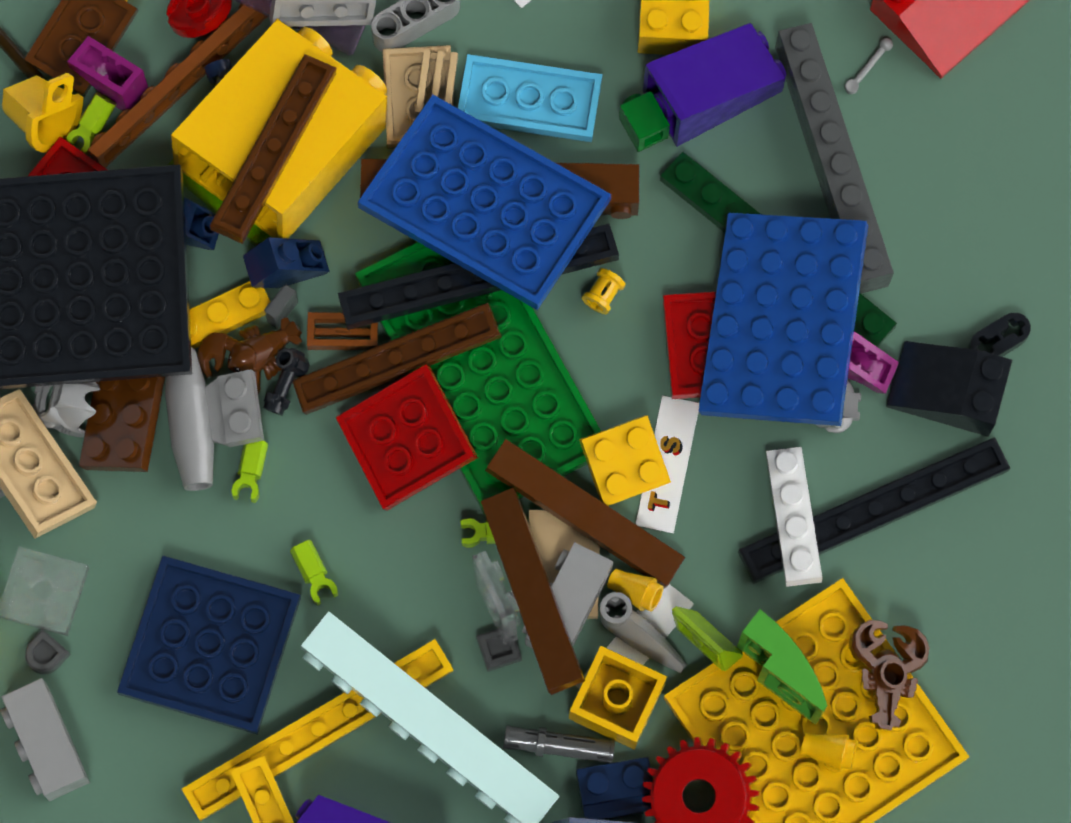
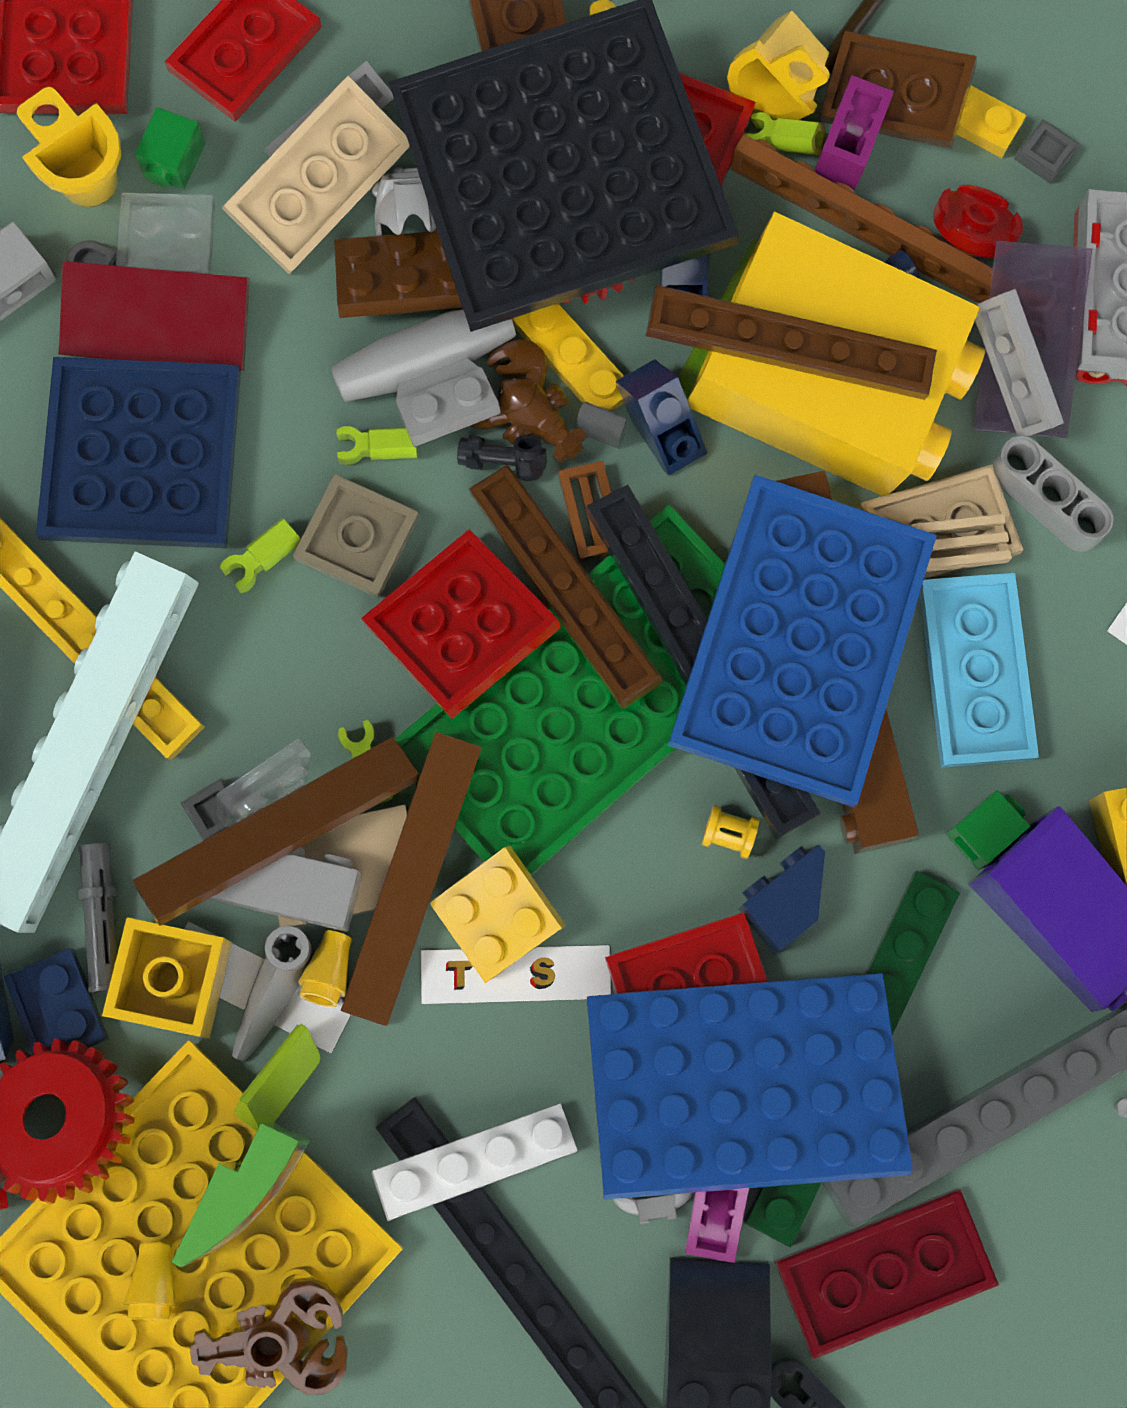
camera: 75 degrees right, 5 degrees up
none -> dark red tile [58,261,250,371]
none -> dark tan plate [293,474,420,599]
none -> dark blue slope [739,845,825,955]
none -> dark red tile [774,1188,999,1360]

